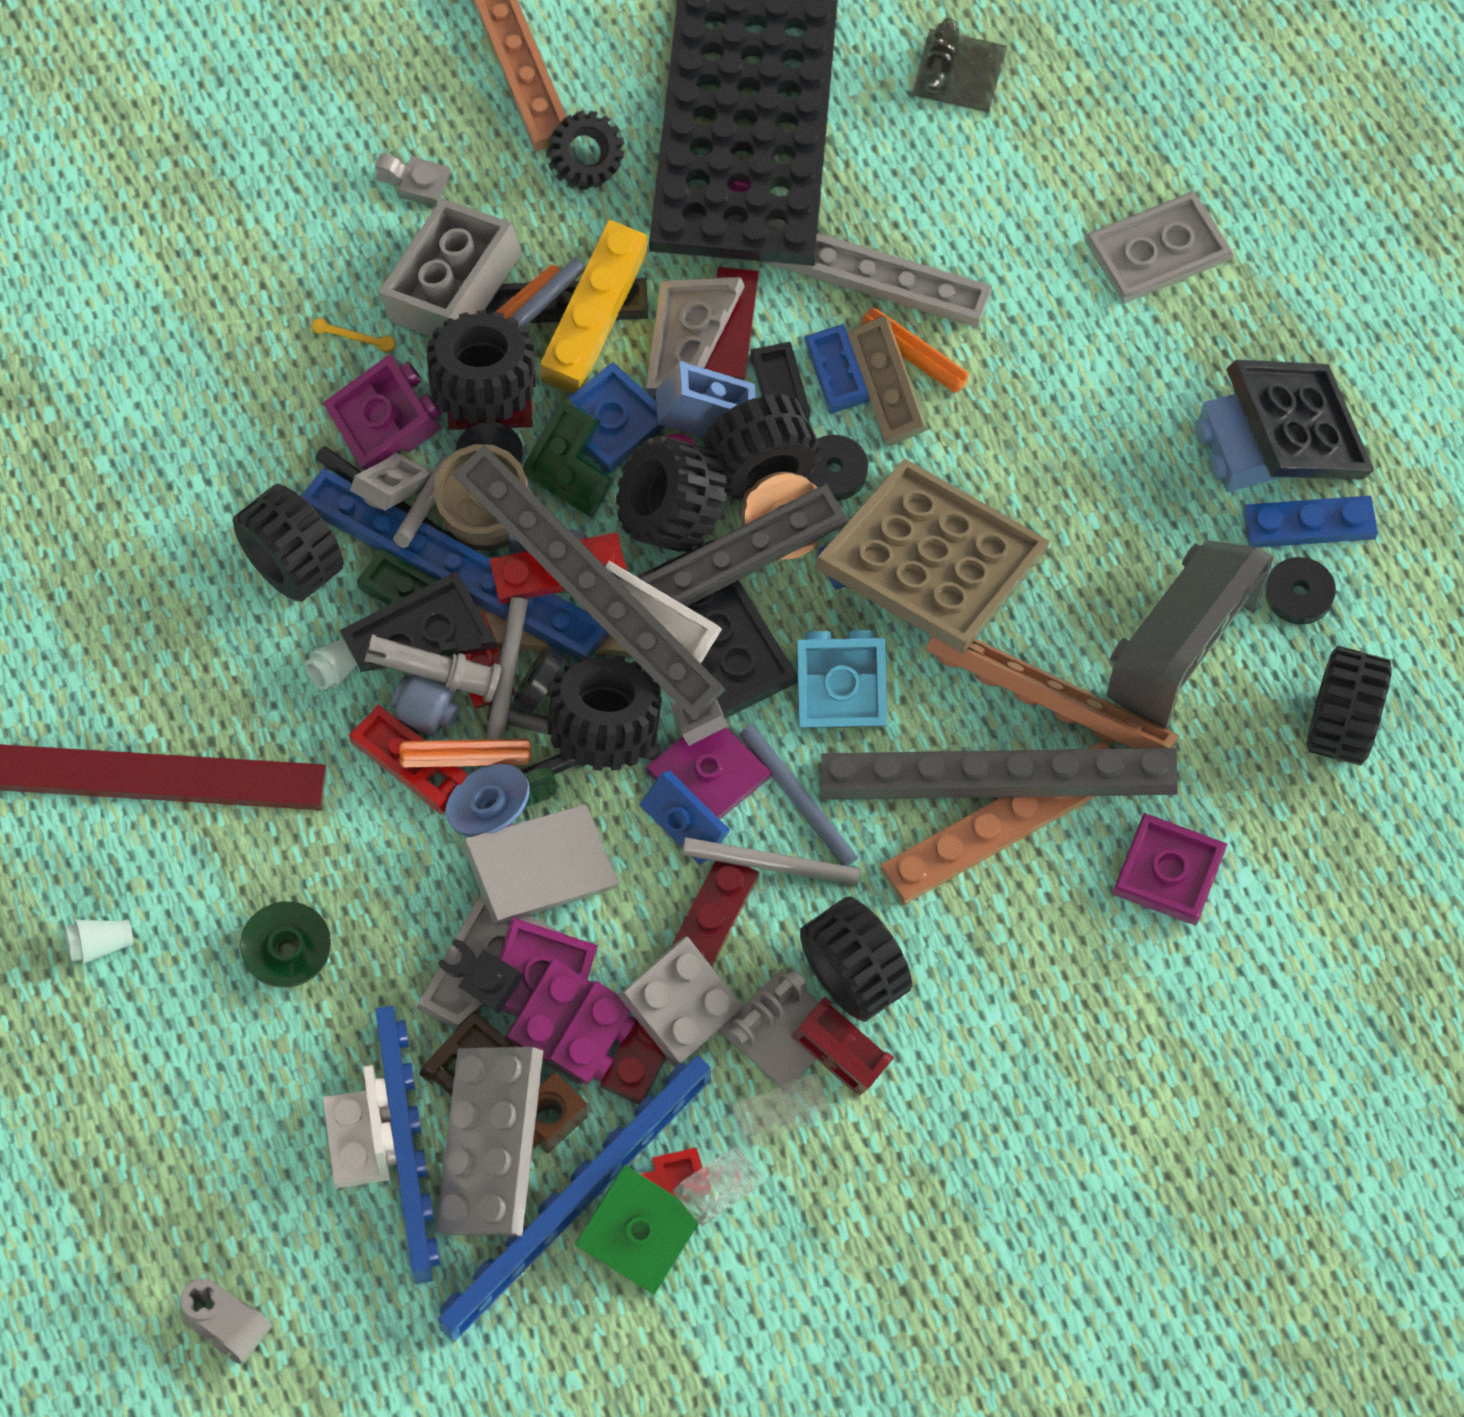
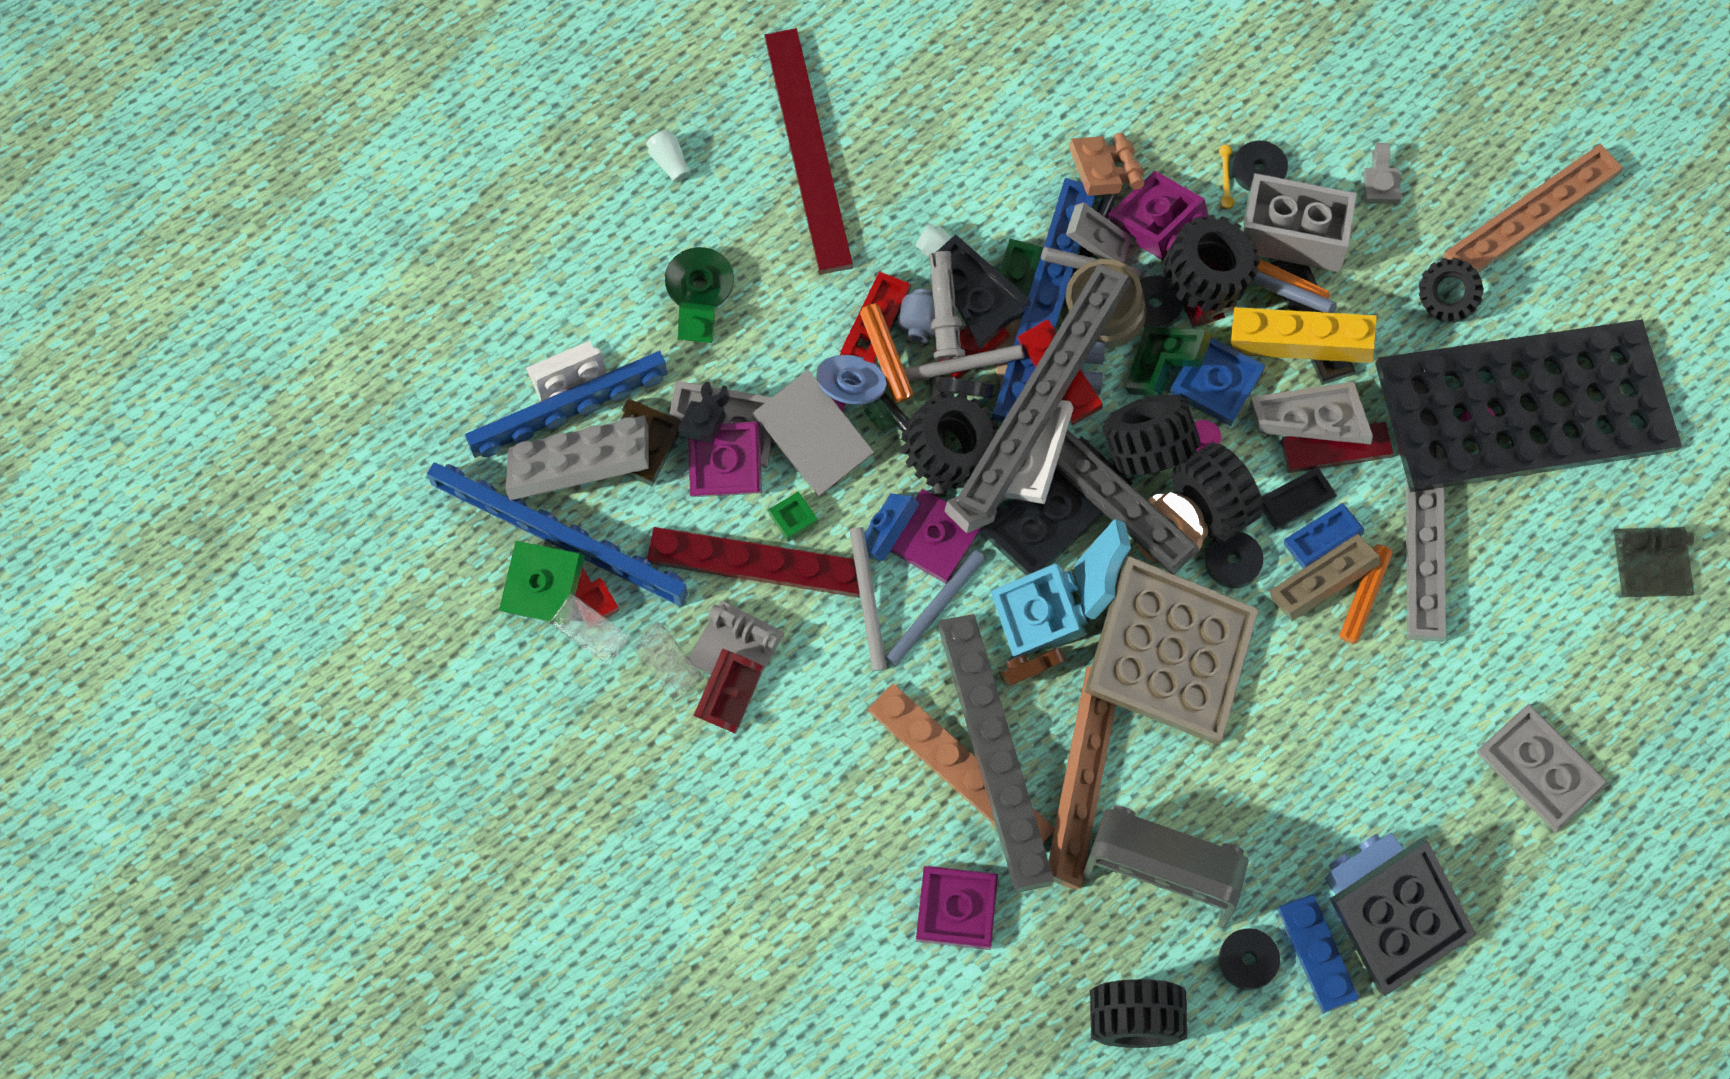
camera: 75 degrees right, 5 degrees up
light grey piece [180,1279,272,1365] -> none
black tyre [232,484,344,602] -> none
magenta plate [505,959,636,1086] -> none
reddish brown brick [532,1072,588,1154] -> none
light grey plate [618,936,743,1066] -> none
medium blue brick [656,361,756,438] -> none
black tyre [800,896,912,1022] -> none
none -> green plate [677,302,716,343]
none -> green plate [768,491,818,542]
none -> reddish brown plate [999,647,1066,685]
none -> nougat plate [1069,133,1144,196]
none -> medium azure tile [1074,519,1131,620]
none -> black piece [1232,140,1288,192]

